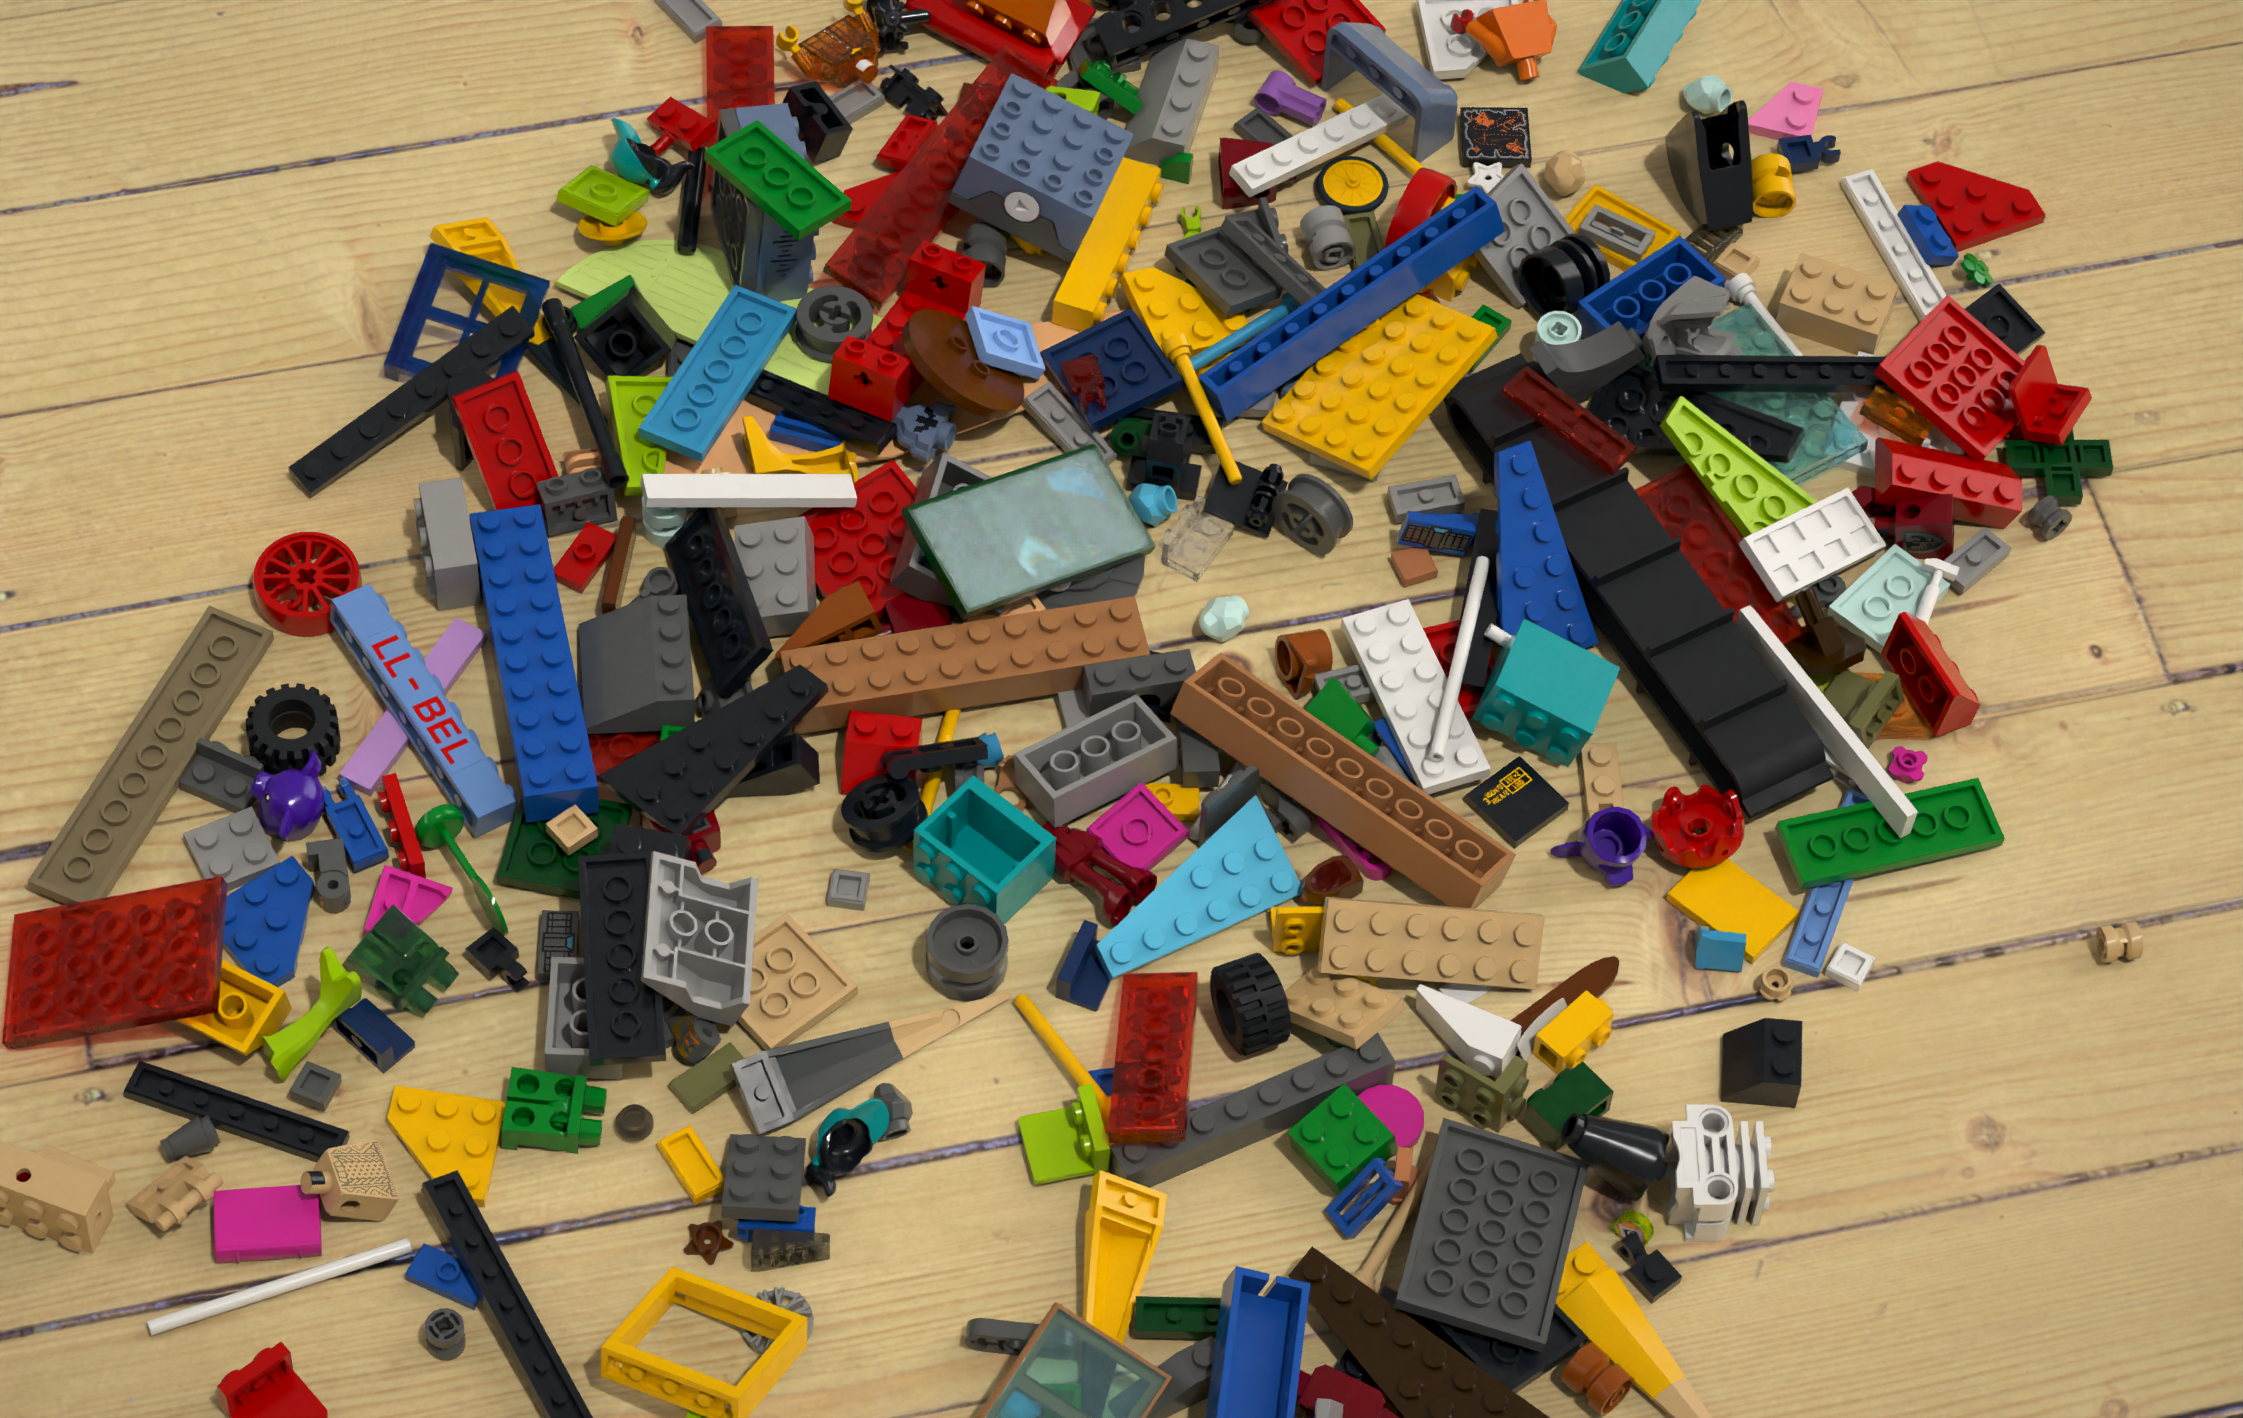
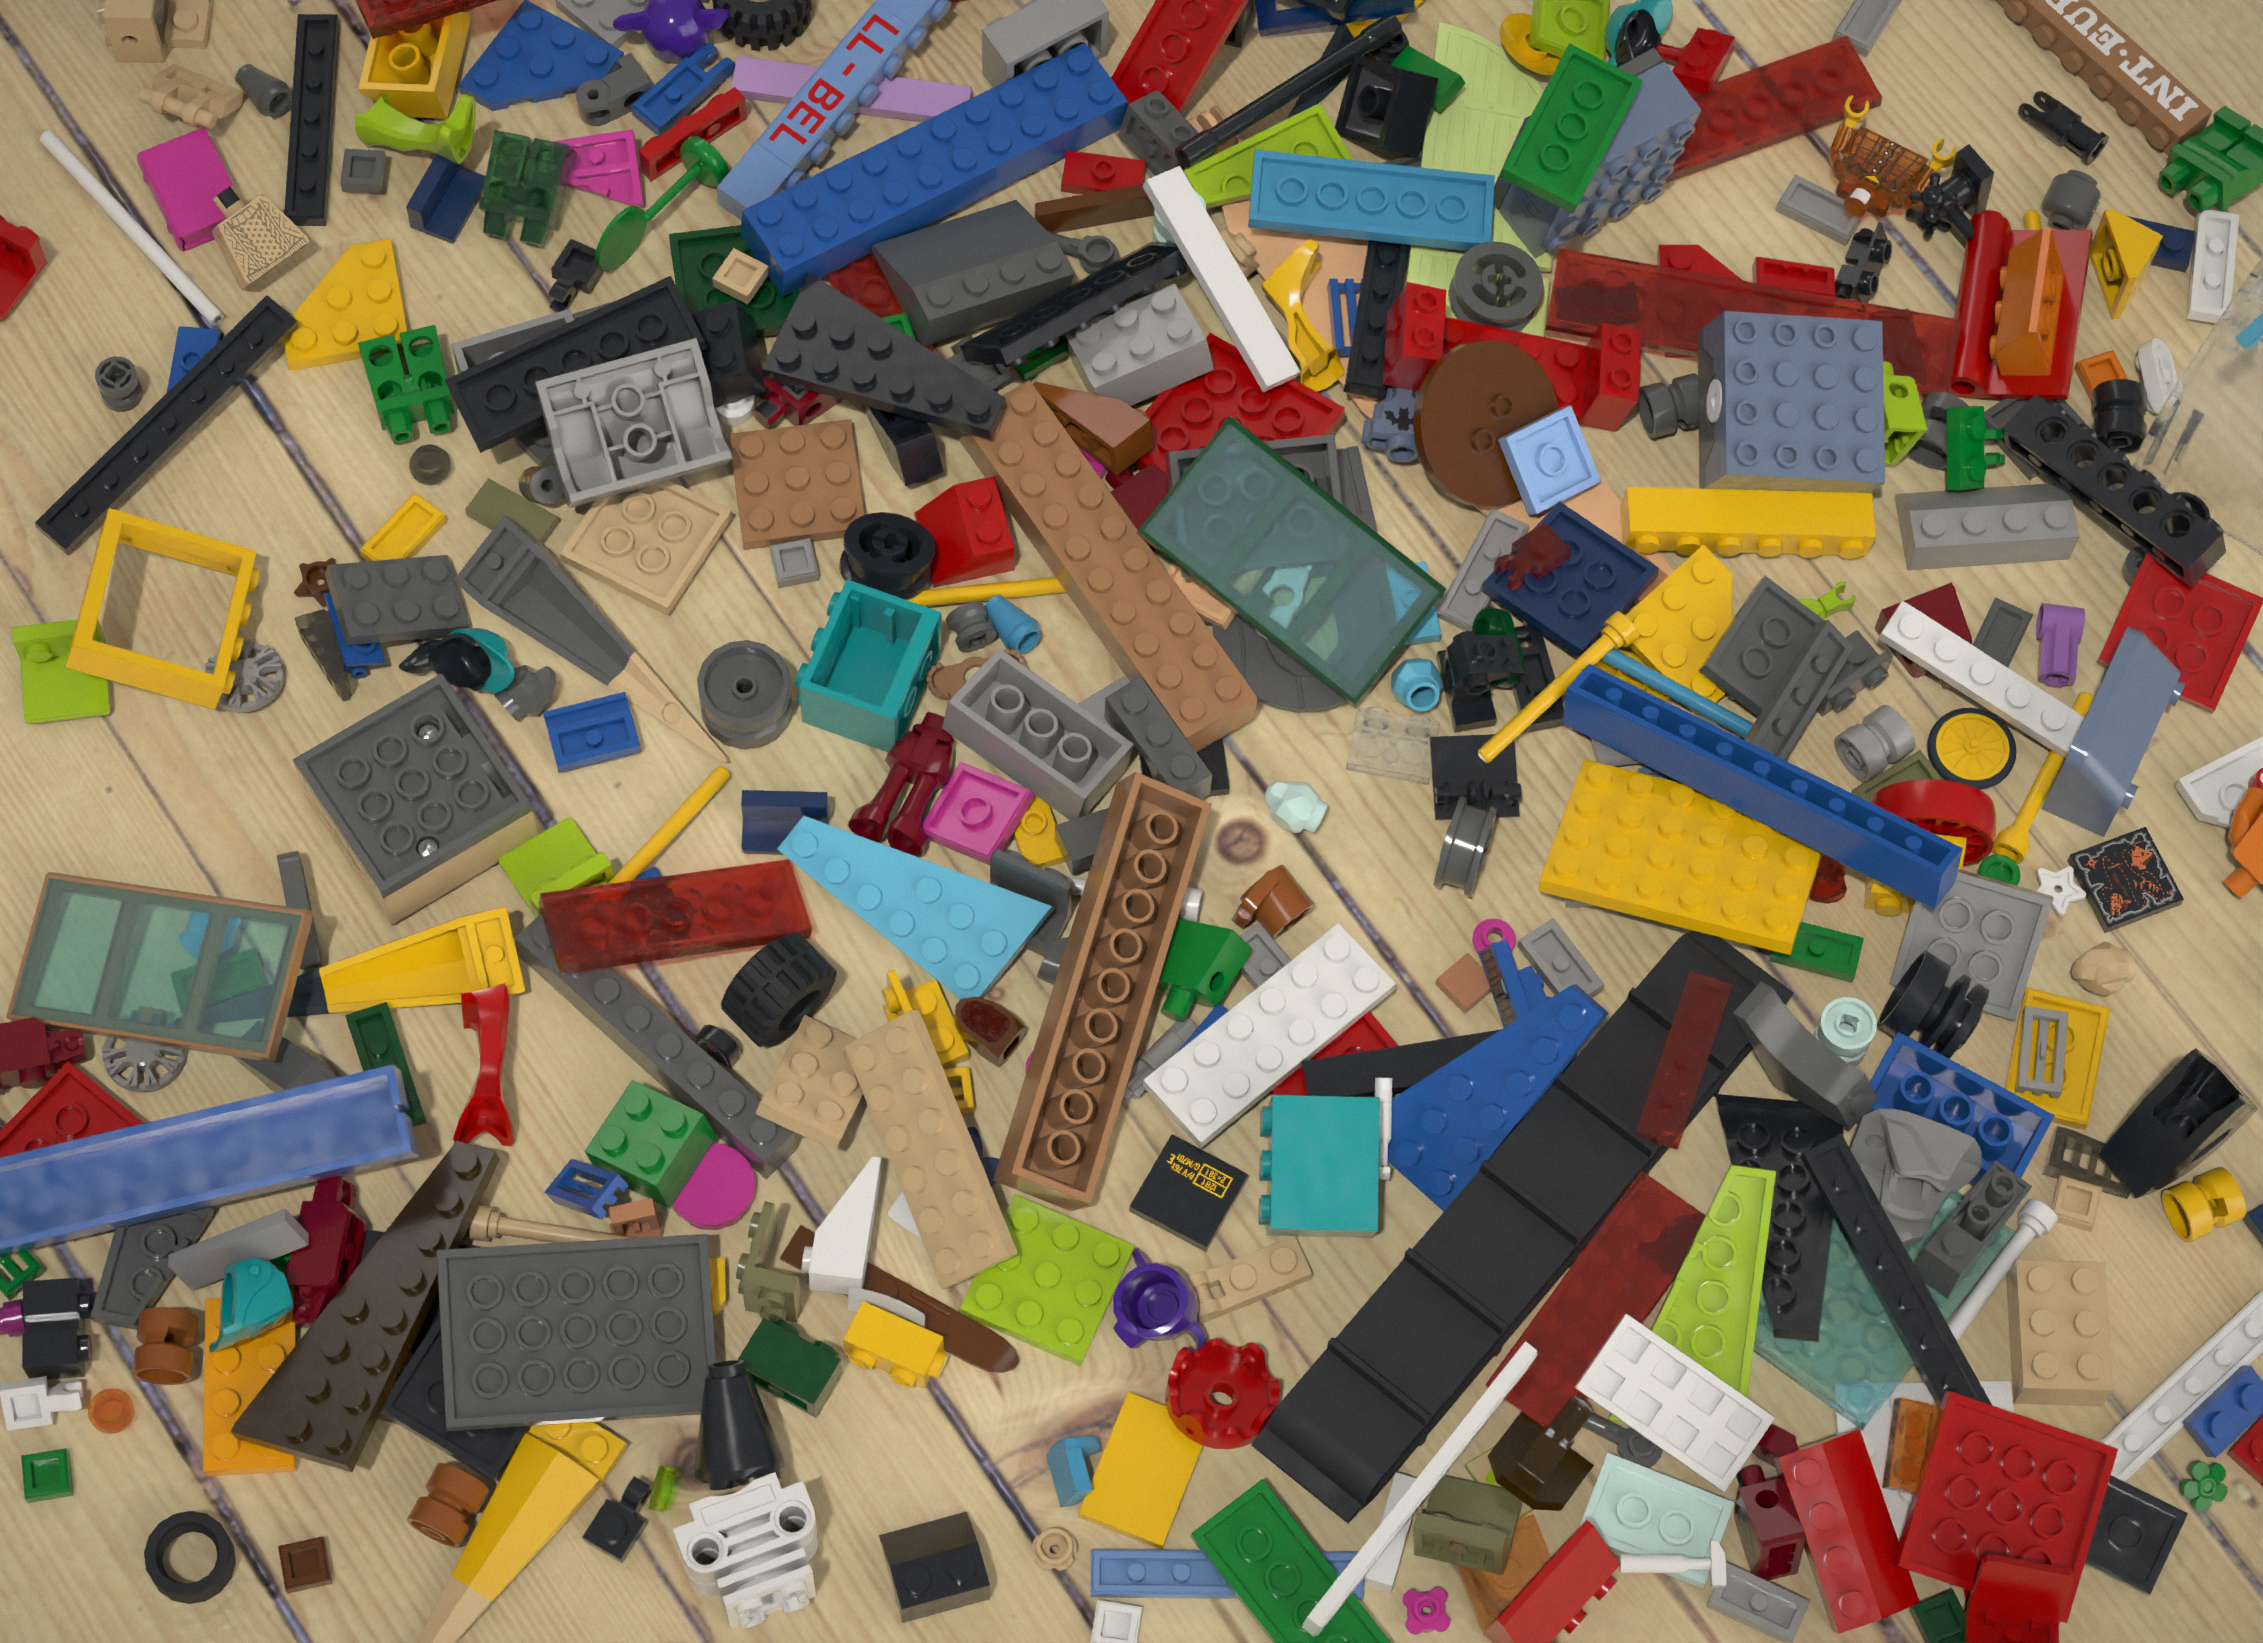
camera: 70 degrees right, 10 degrees up
black brick [783,81,853,163] -> none
black plate [880,737,988,779] -> none
green tile [1159,153,1193,184] -> none
white piece [1429,556,1490,762] -> none
none -> dark grey piece [293,673,538,926]
none -> red animal [453,983,514,1146]
none -> blue plate [543,692,641,773]
none -> black tile [695,1025,740,1069]
none -> medium nougat plate [729,419,865,550]
none -> lime plate [959,1194,1135,1367]
none -> dark pink plate [1472,919,1515,953]
none -> dark grey slope [1915,1161,2032,1299]

